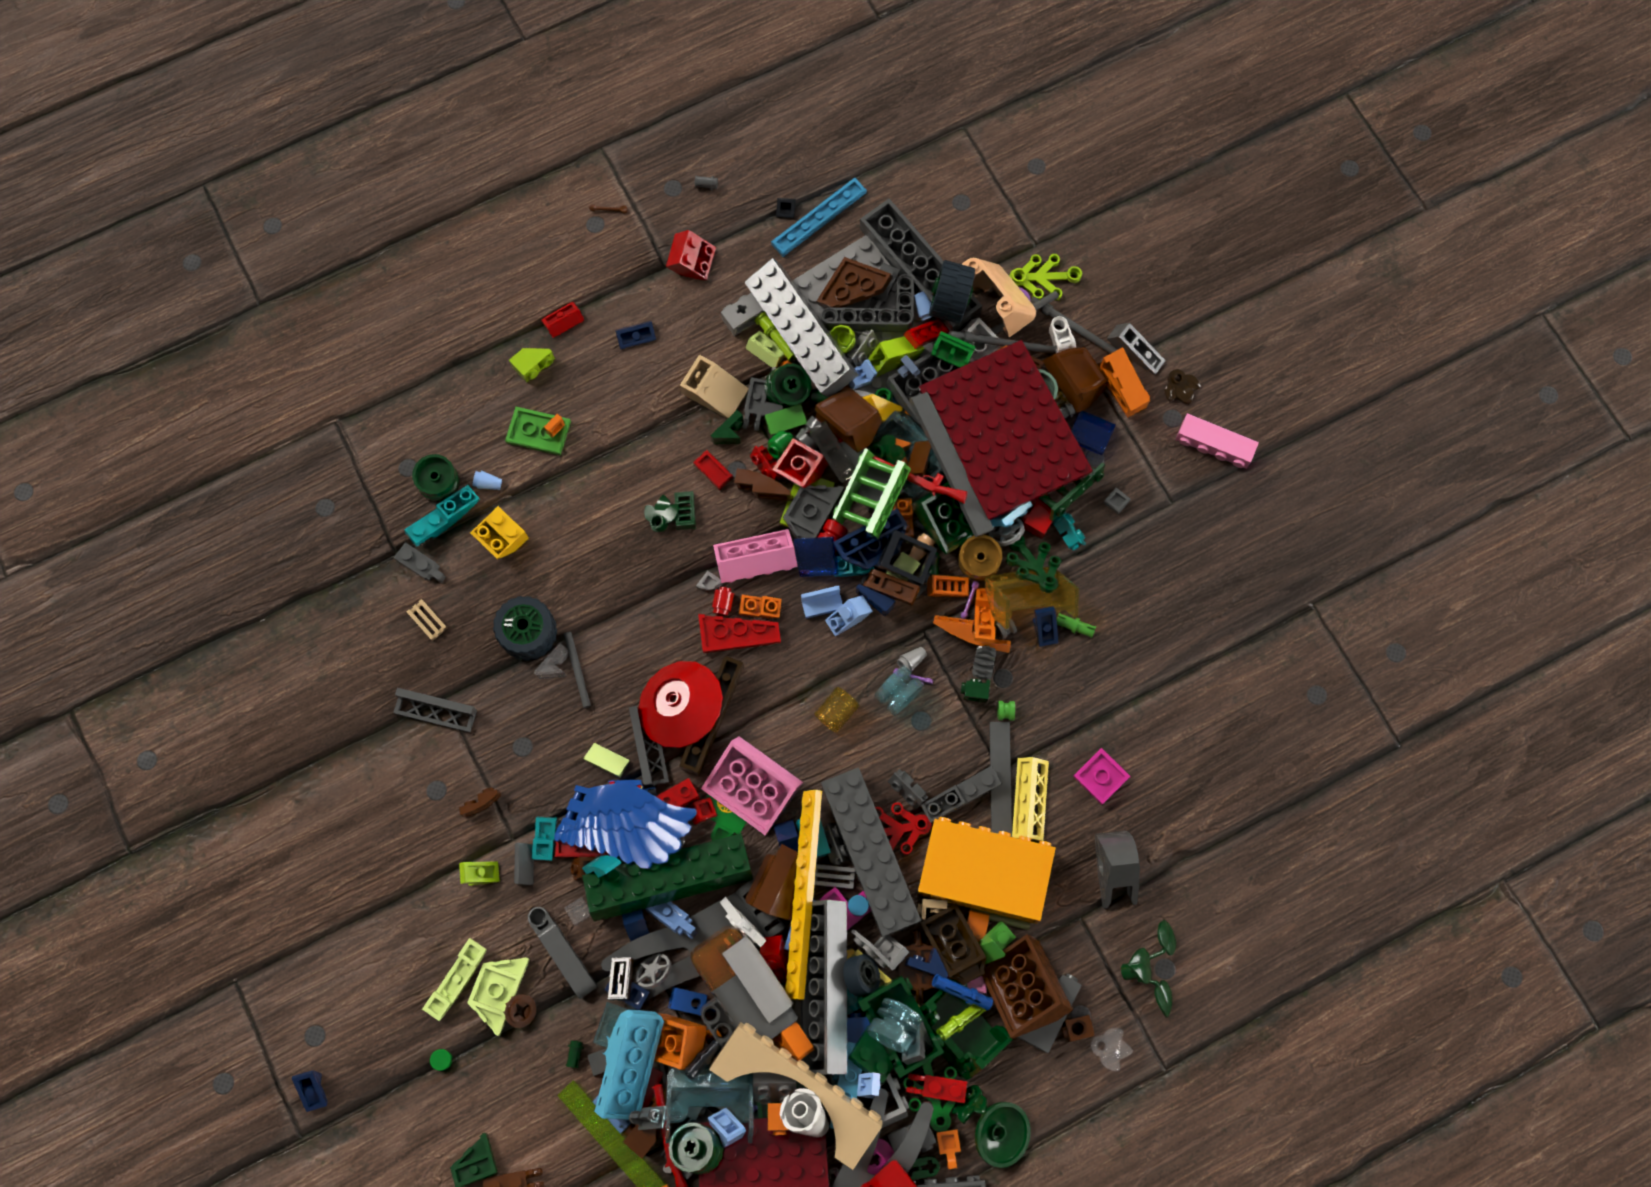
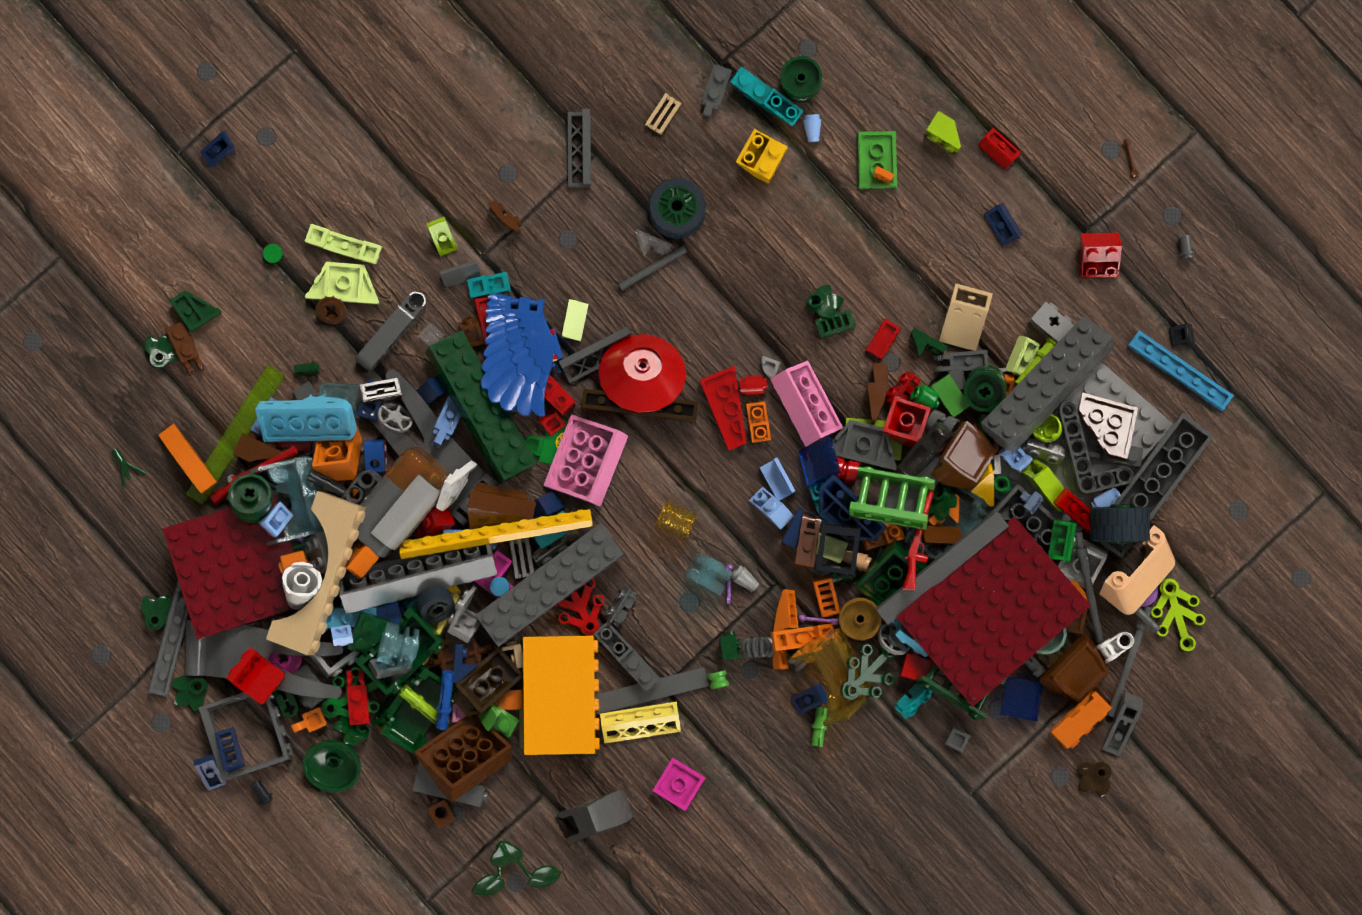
camera: 75 degrees right, 10 degrees up
teal slope [582,855,621,878] -> none
dark grey hinge [629,1106,666,1130] -> none
clear plate [1091,1028,1133,1071] -> none
bright pink brick [1175,414,1259,468] -> none

